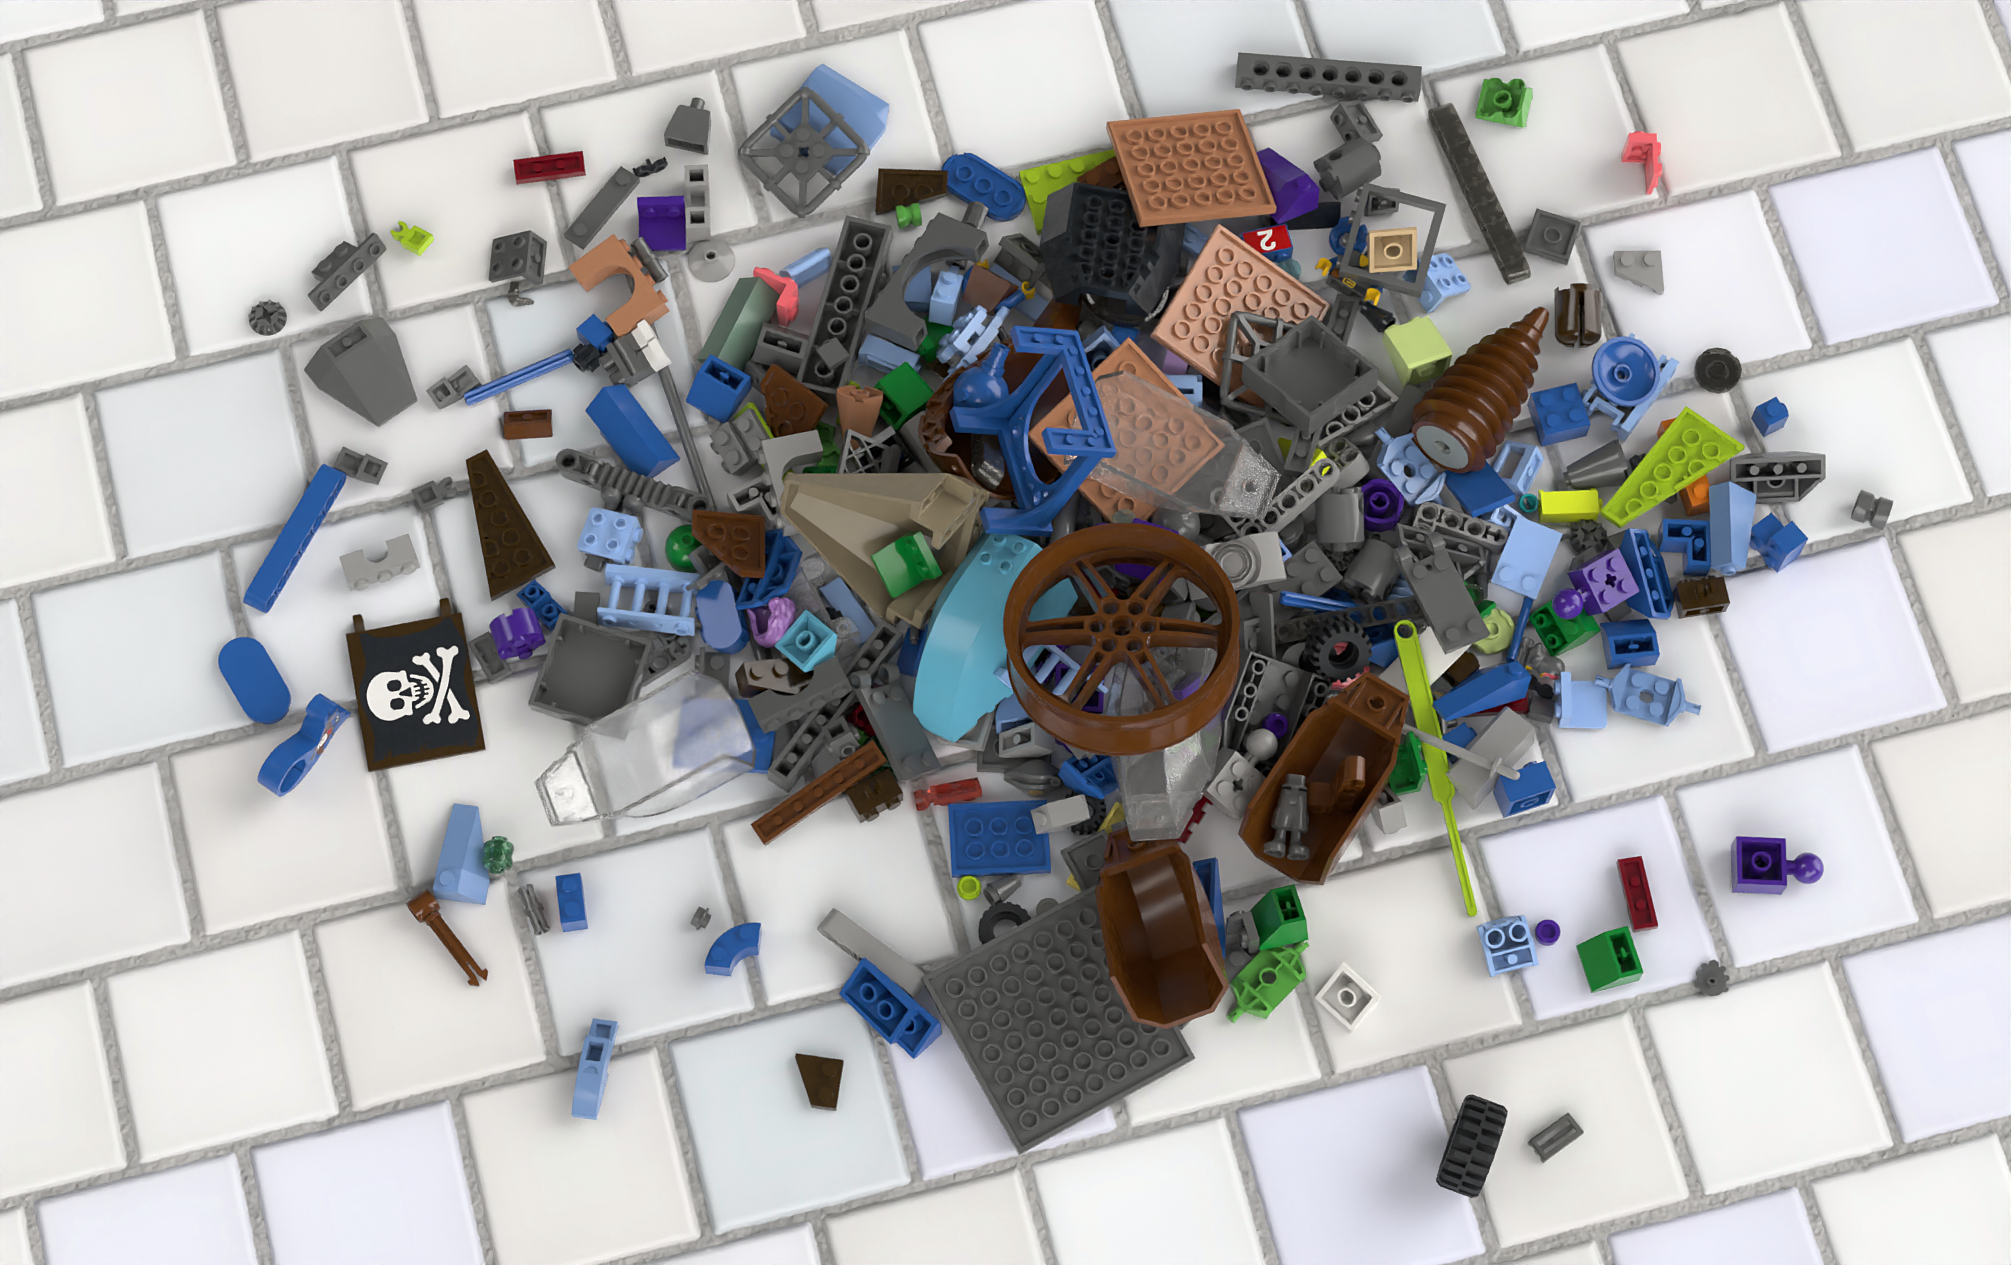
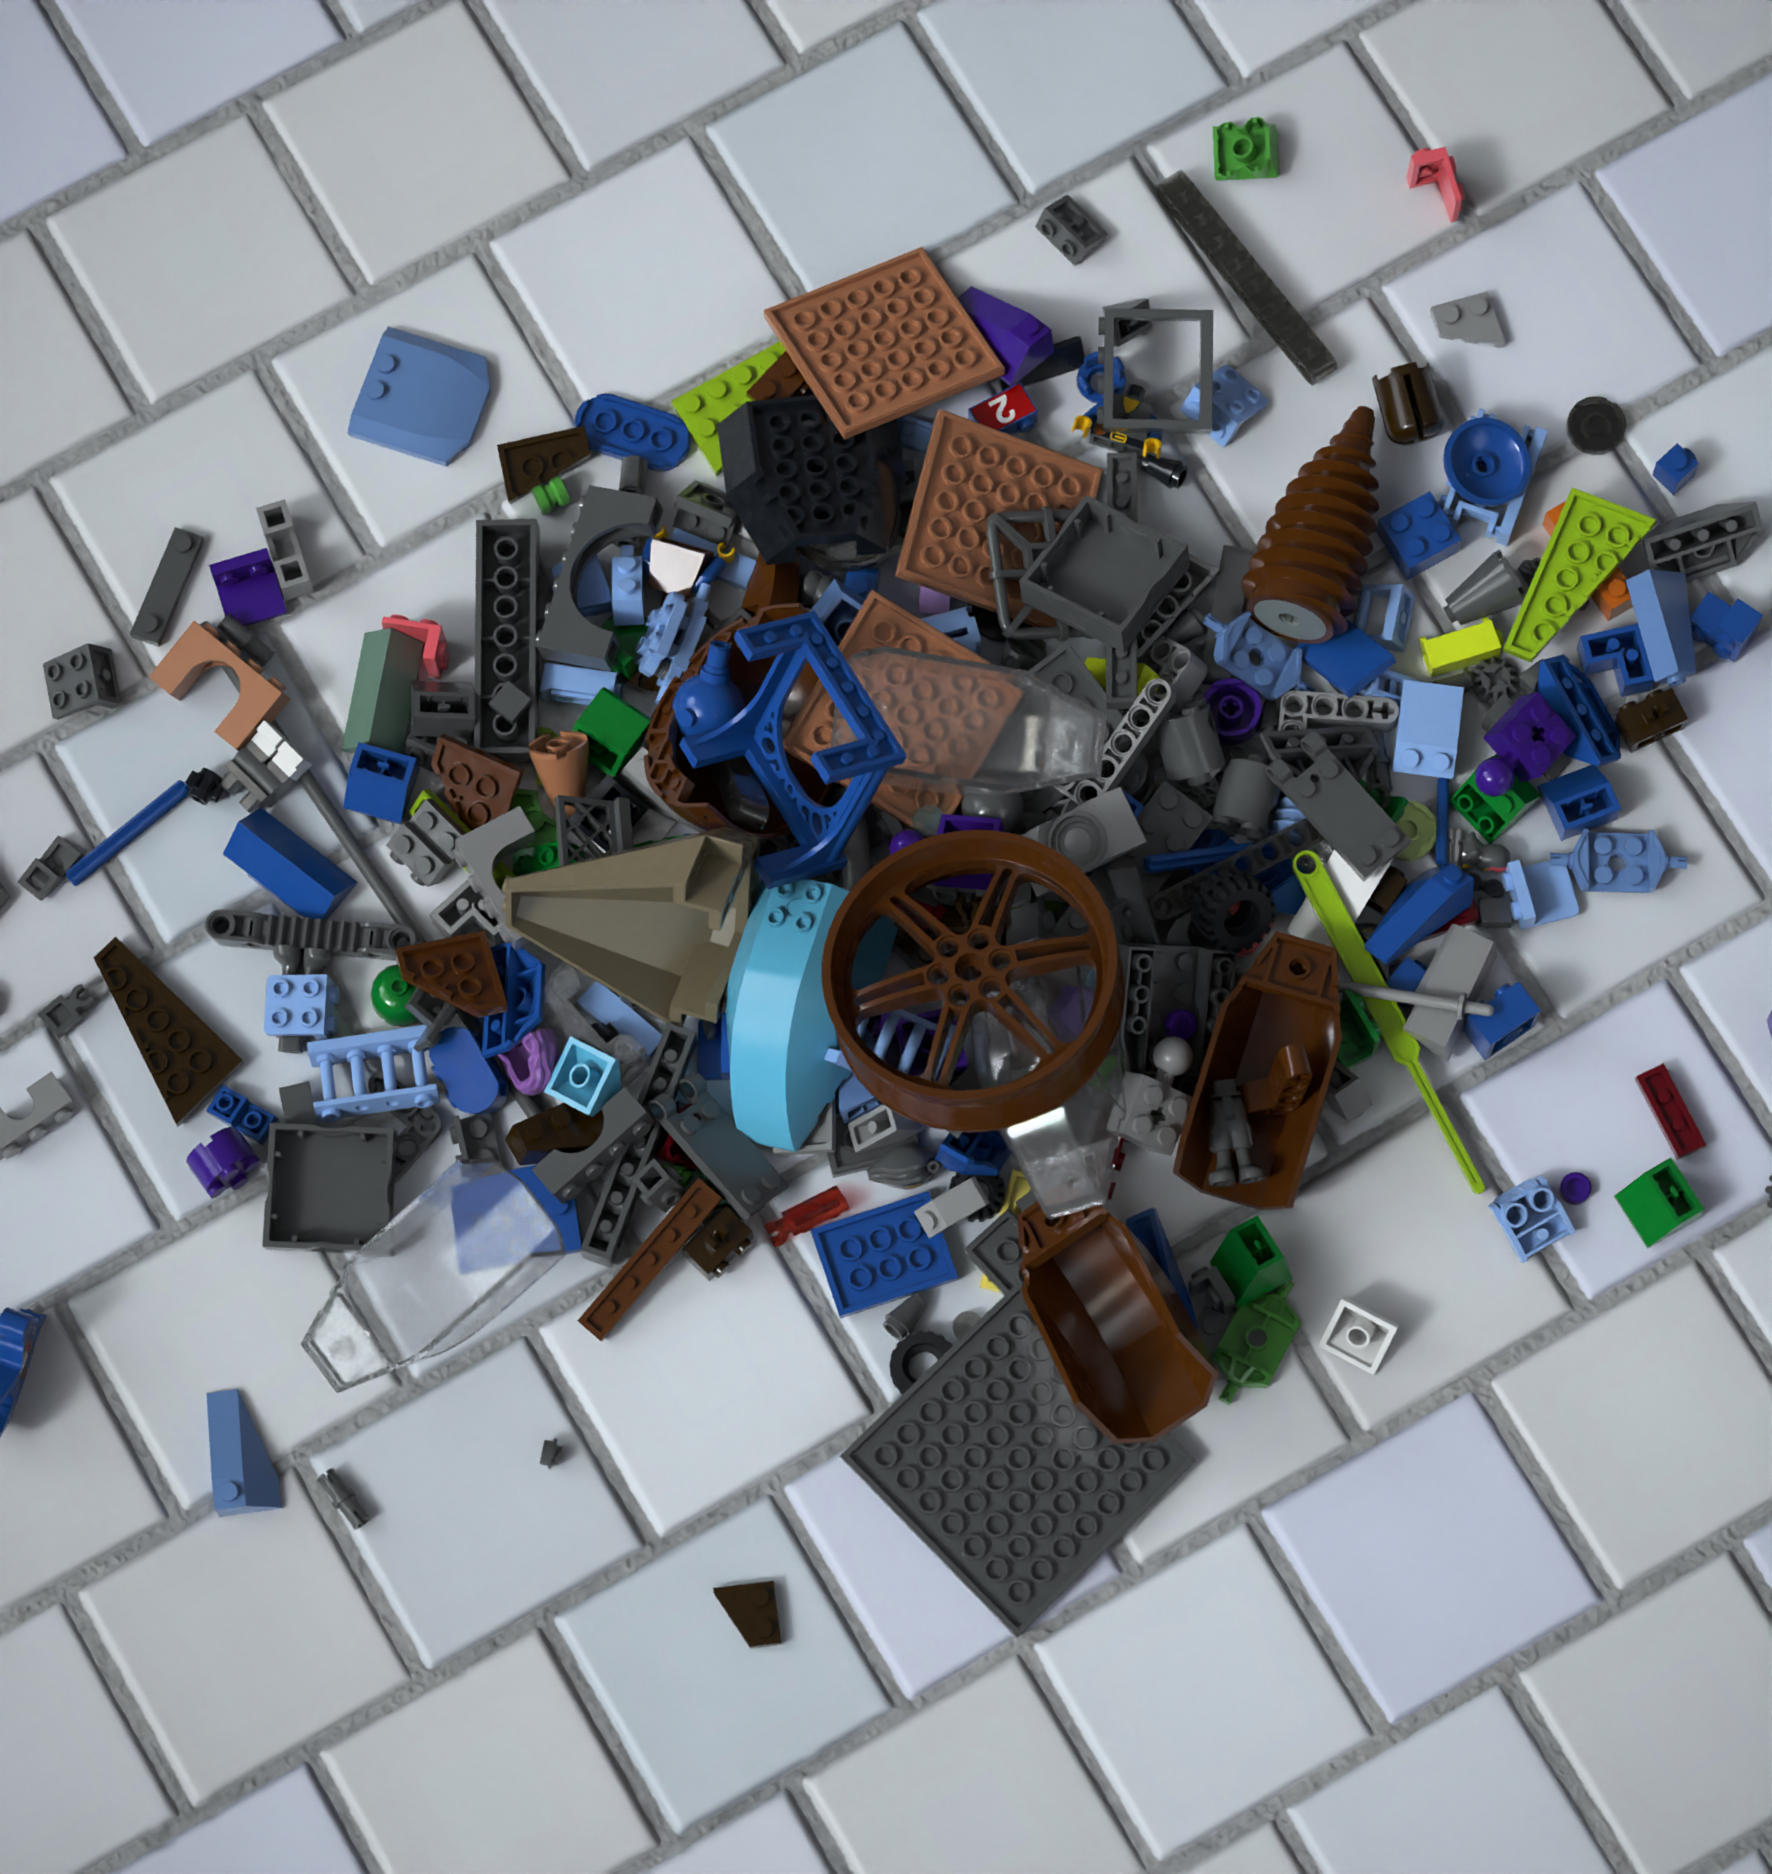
camera: 10 degrees left, 5 degrees up
flag [346,598,486,772] -> none
reddish brown piece [405,889,488,987] -> none
dark grey plate [468,631,513,685] -> none
clear green piece [482,836,514,874] -> none
reddish brown slope [503,409,553,440] -> none
clear smoke animal [508,281,534,307] -> none
dark red plate [513,151,586,185] -> none
blue brick [555,873,588,932] -> none
medium blue slope [571,1018,619,1120] -> none
blue brick [576,314,614,354] -> none
black piece [632,157,668,177] -> none
dark grey torso [664,97,711,155] -> none
light grey dish [688,239,735,282] -> none
blue brick [705,922,762,976] -> none
dark grey plate [738,87,870,218] -> none
light blue tile [779,247,831,289] -> none
light grey beam [817,908,925,999] -> none
blue slope [839,957,942,1059] -> none
green bracket [870,531,942,598] -> none
lime plate [957,876,981,901] -> none
dark grey brick [1235,52,1422,103] -> none
clear light blue tile [1278,259,1301,280] -> none
dark grey cylinder [1313,136,1382,201] -> none
tan slope [1366,227,1417,273] -> none
yellowish green slope [1382,316,1453,389] -> none
black tyre [1436,1094,1508,1198] -> none
teal hinge [1518,493,1538,513] -> none
dark grey plate [1523,209,1581,265] -> none
dark grey tile [1528,1112,1584,1163] -> none

